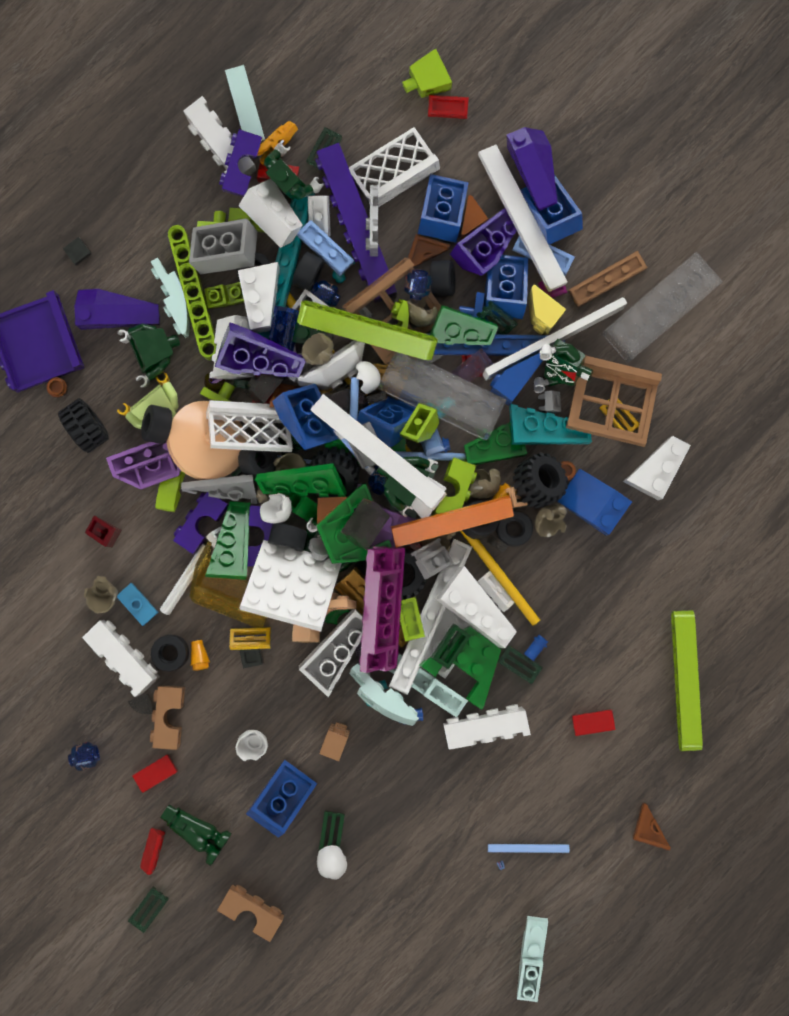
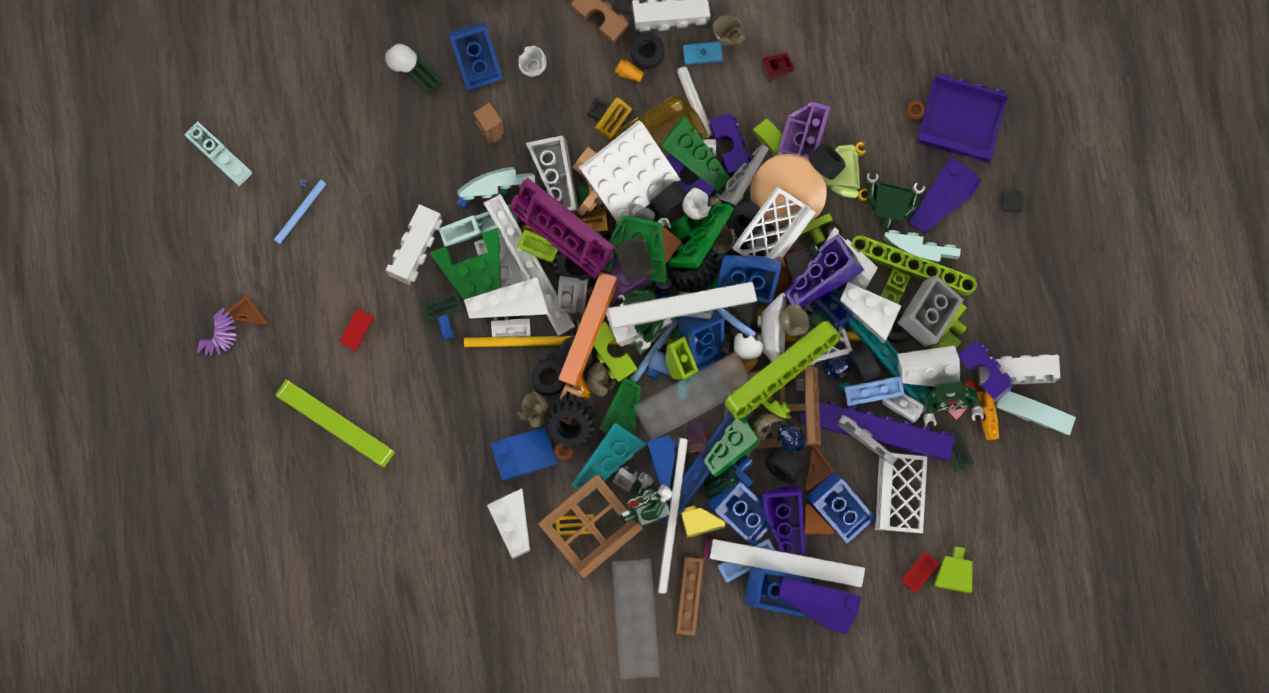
camera: 120 degrees right, 5 degrees down
black tyre [58,398,109,453] -> none
dark green tile [430,624,471,670] -> none
none -> medium lavender hair [197,307,237,356]

